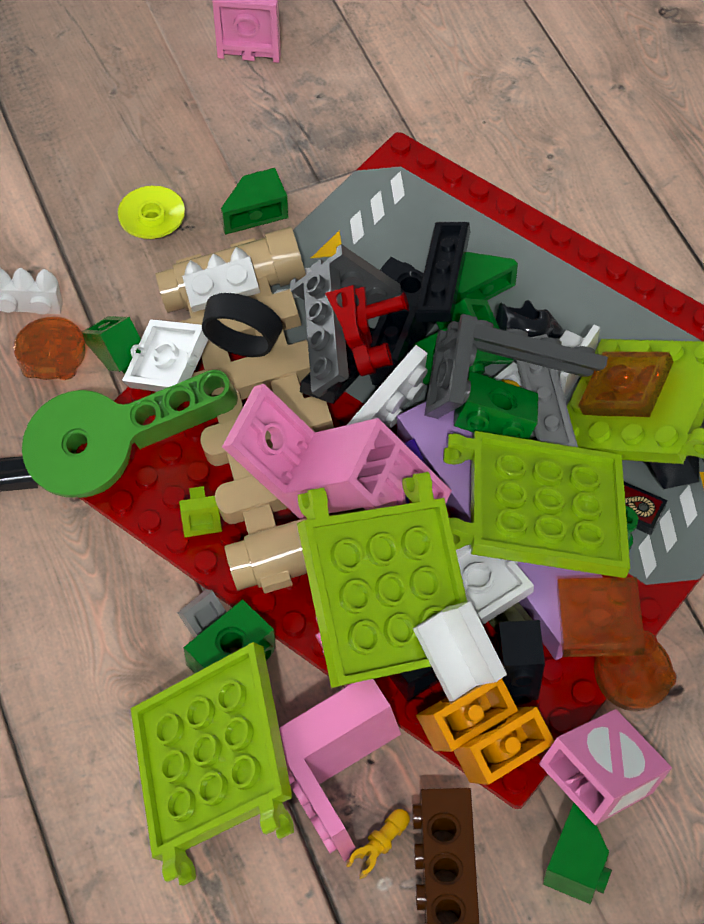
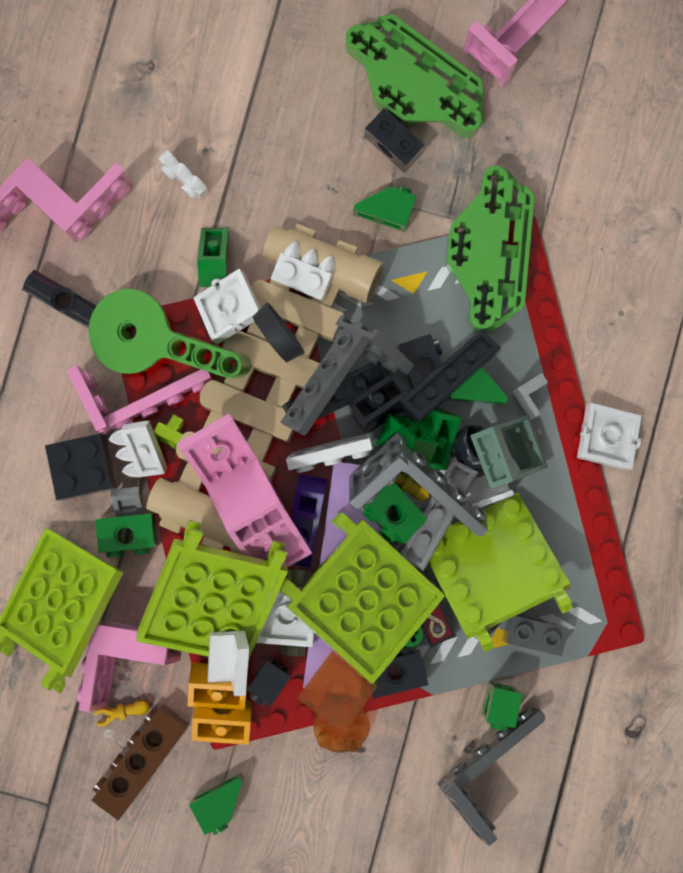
camera: 35 degrees right, 30 degrees up
clear orange tile [14,317,86,380] -> none
neon yellow dish [118,186,185,239] -> none
red piece [325,285,410,376] -> none
bright pink brick [539,709,672,825] -> none
clear orange plate [578,352,674,417] -> none
none -> black brick [45,433,117,501]
none -> bright pink bracket [67,365,212,435]
none -> white plate [109,421,168,477]
none -> bright green connector [345,14,485,138]
none -> black brick [364,108,425,173]
none -> black brick [369,647,429,699]
none -> bright green connector [446,166,535,333]
none -> sand green window [470,415,548,489]
none -> light grey panel [512,373,548,420]
none -> white plate [577,403,641,471]

